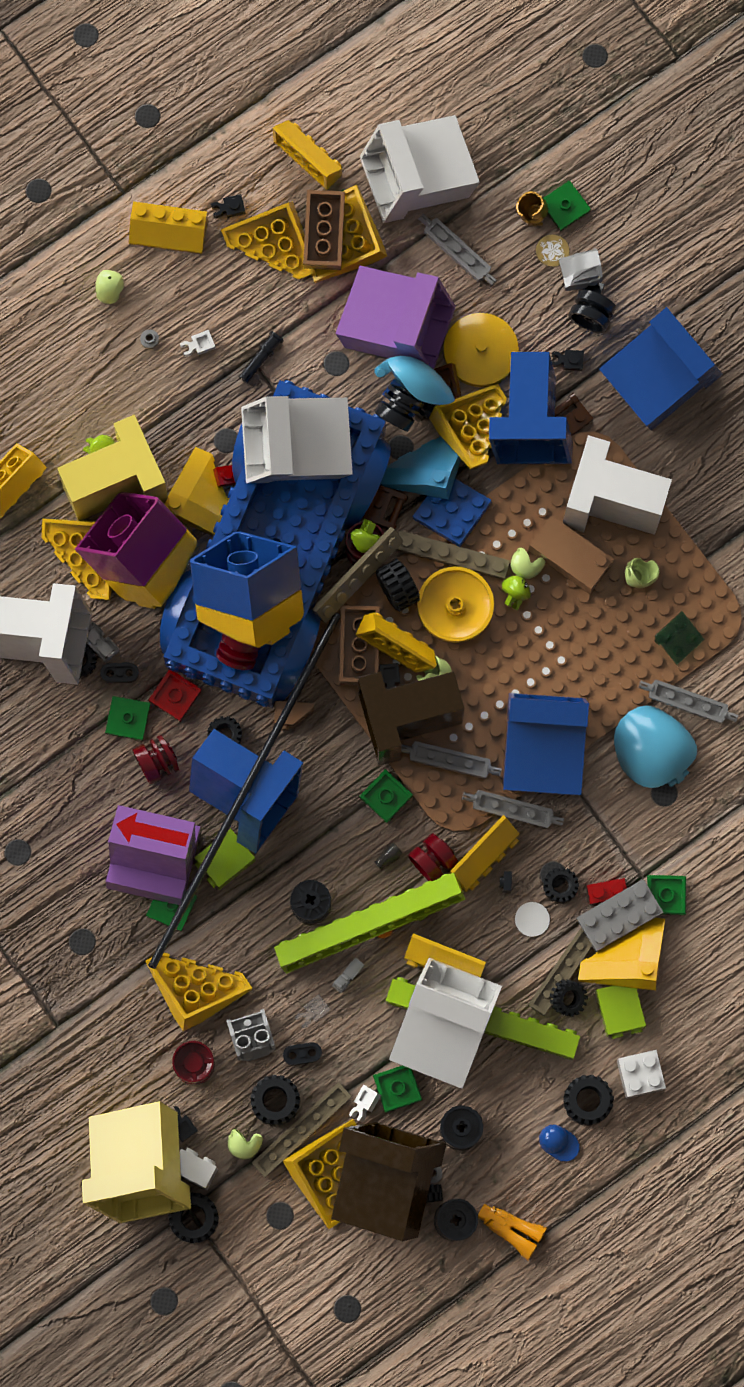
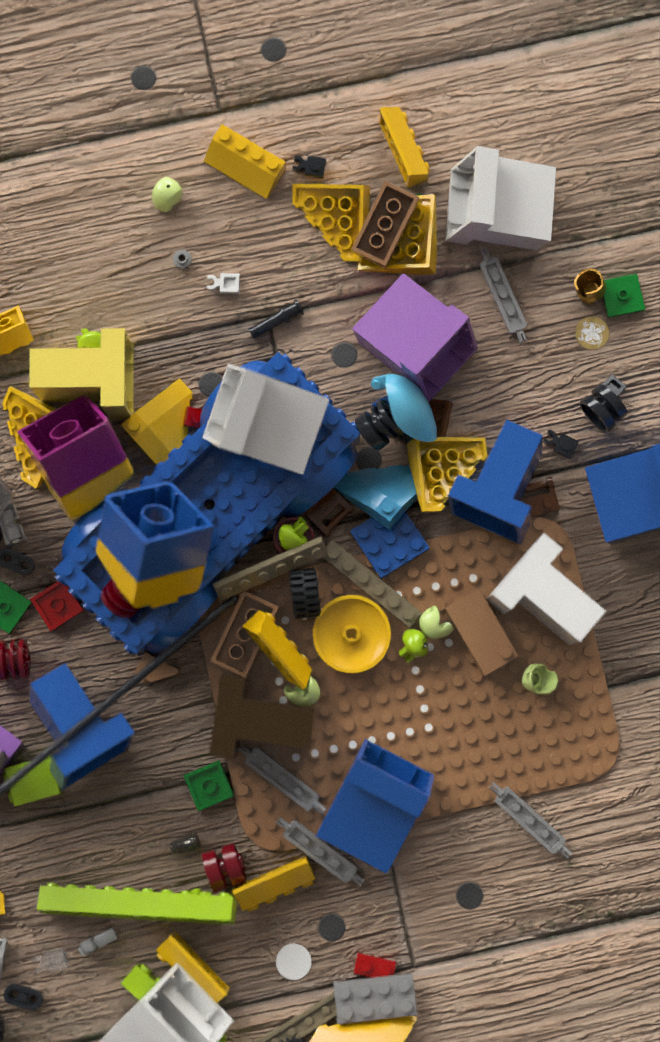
camera: 25 degrees right, 5 degrees up
black tyre [207,716,242,744] -> none
black wheel [290,880,331,925] -> none
black plate [379,663,400,690] -> none
yellow dish [443,313,519,387] -> none
black plate [499,871,512,894] -> none
black tyre [543,867,579,904] -> none
light grey slope [559,248,603,291] -> none
medium azure piece [614,705,697,788] -> none
green plate [647,875,686,915] -> none
clear green hinge [654,611,705,665] -> none

